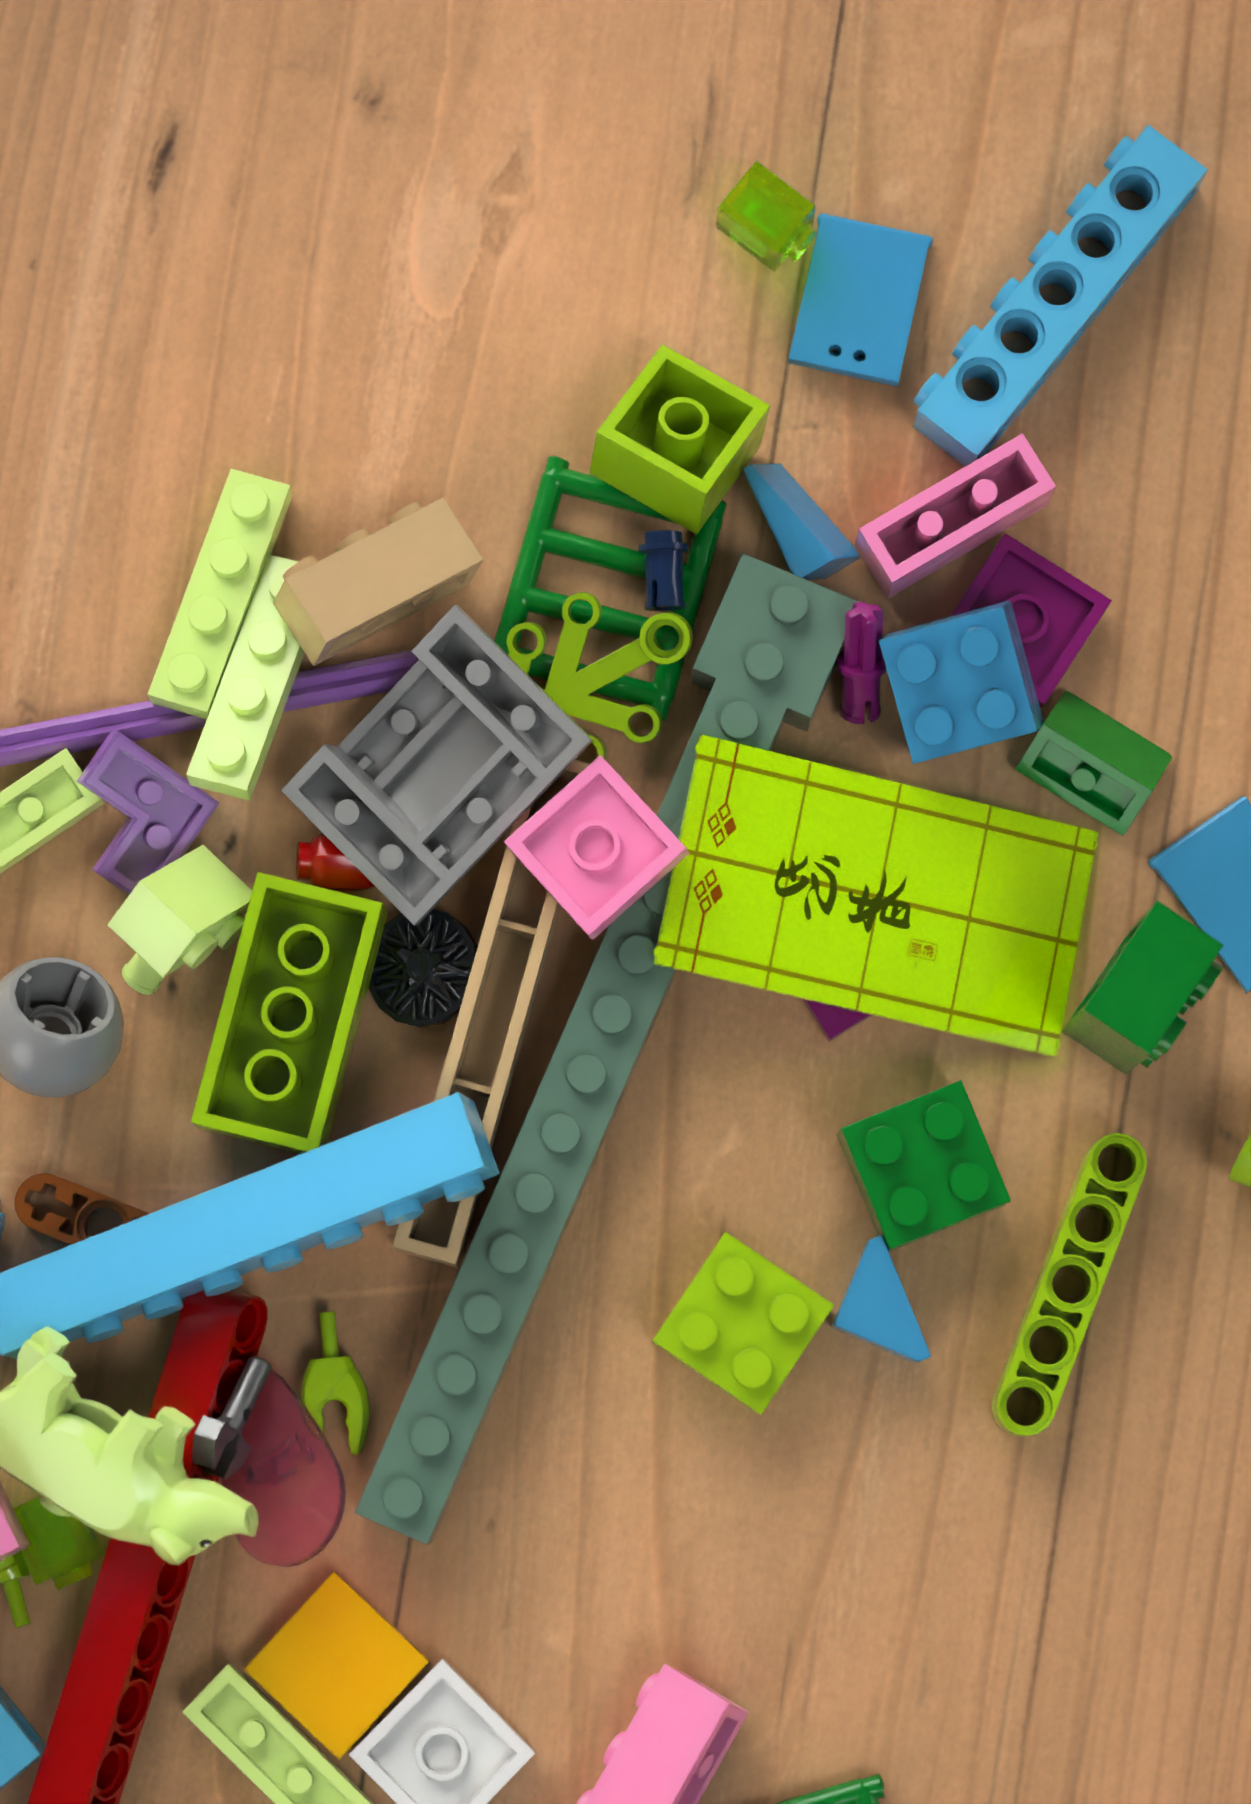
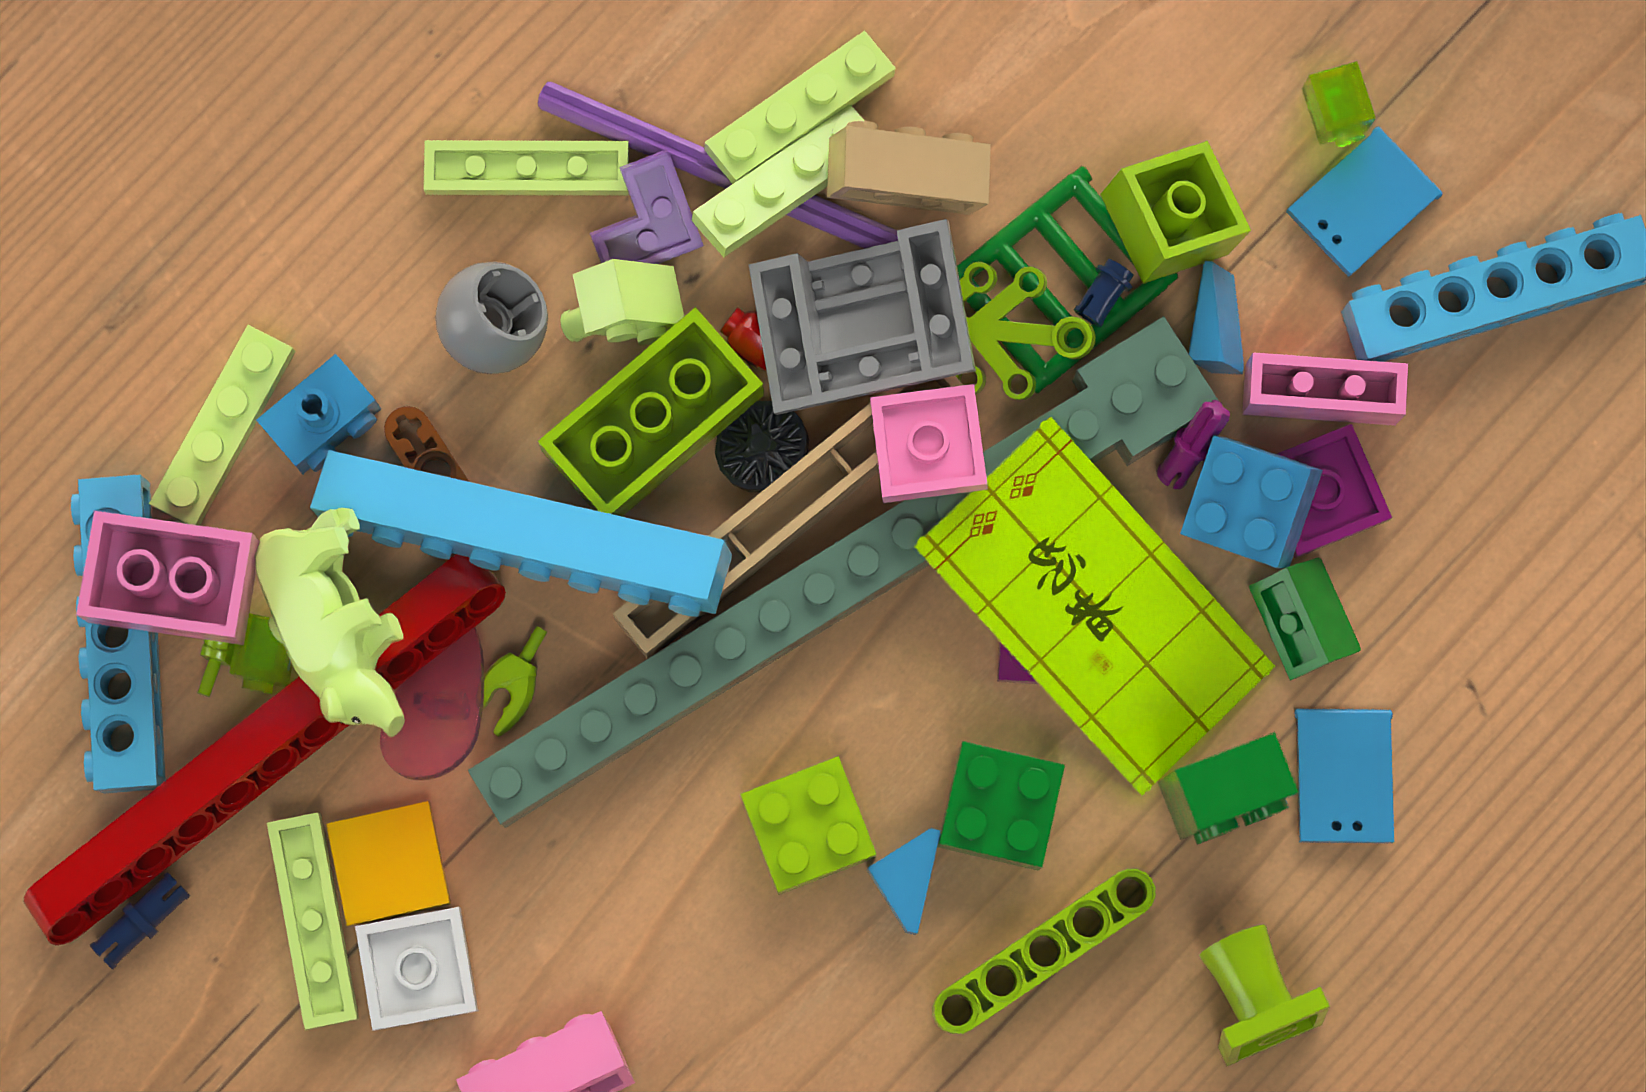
camera: 30 degrees right, 0 degrees up
flat silver bar [192,1356,272,1479] -> none

